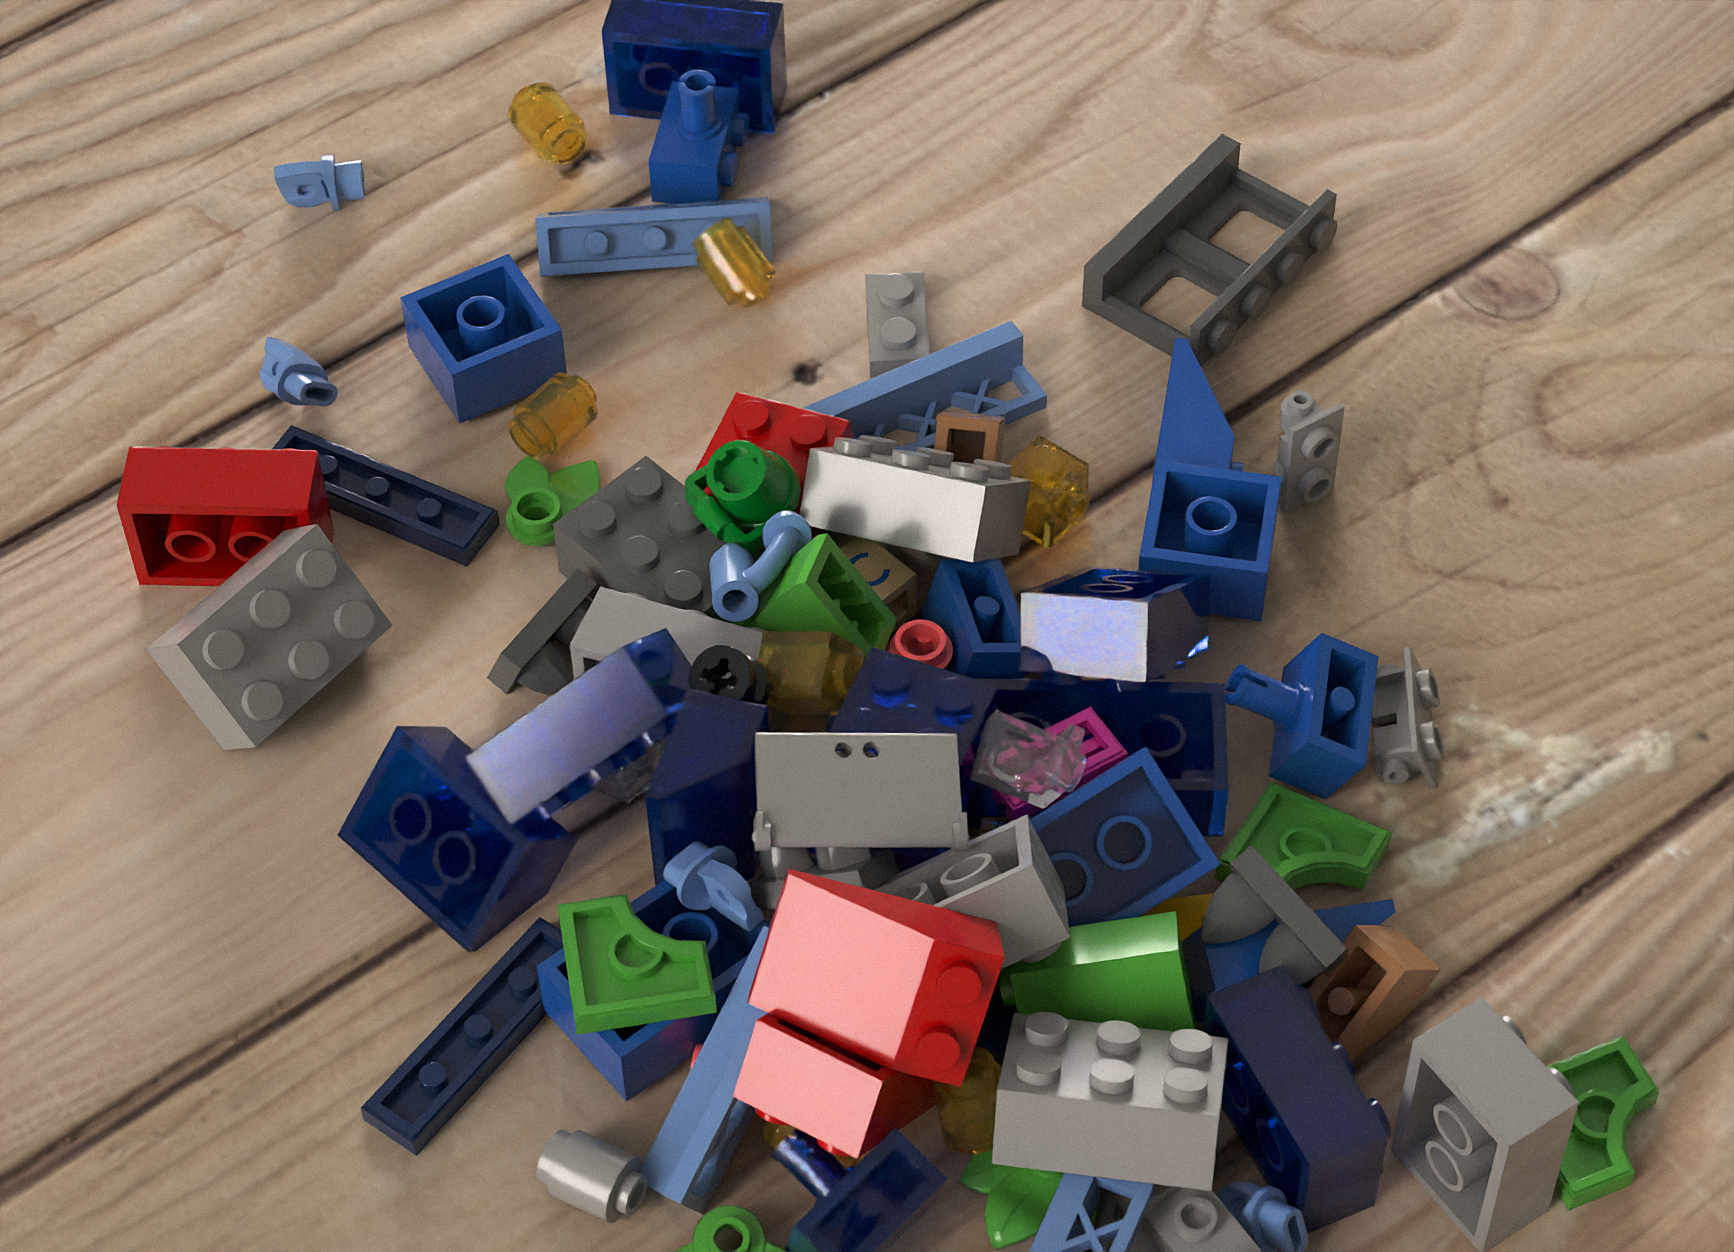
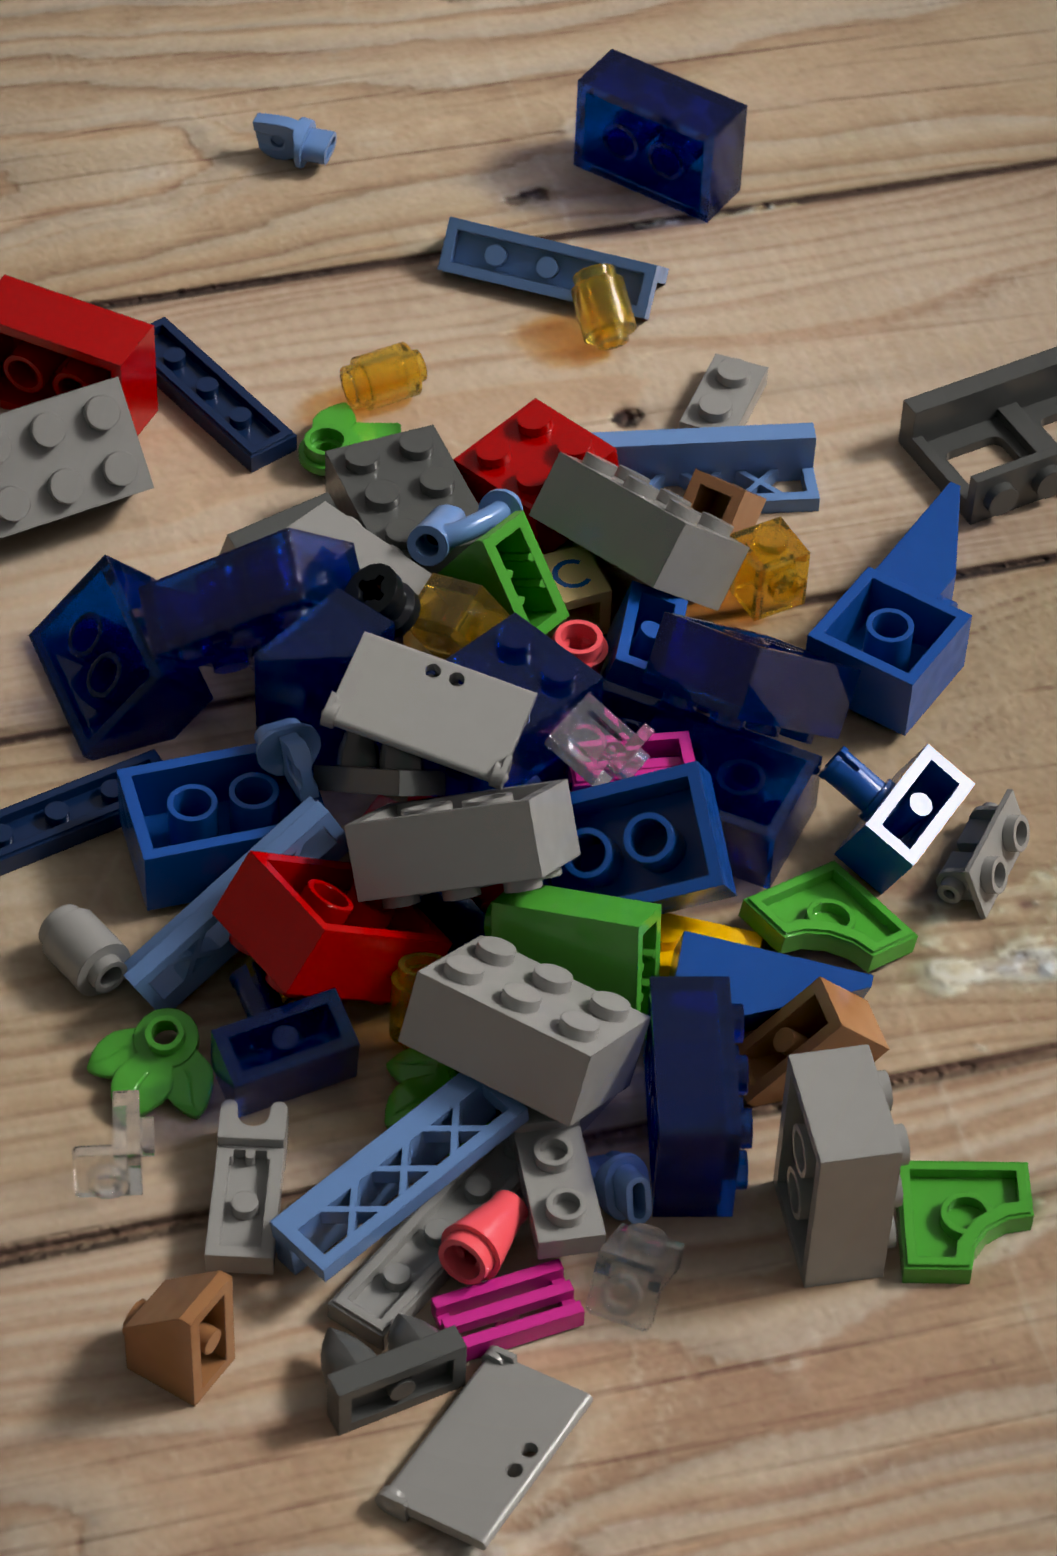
camera: 20 degrees right, 5 degrees down
medium blue piece [259,337,338,407] -> none
blue brick [400,254,568,424] -> none
clear yellow brick [508,82,587,164] -> none
bright green tile [557,894,717,1035] -> none
blue brick [648,70,749,204] -> none
green piece [685,440,801,554] -> none
slope [748,869,1005,1087] -> none
dark grey tile [1201,845,1348,987] -> none
light grey hinge [1273,390,1345,513] -> none

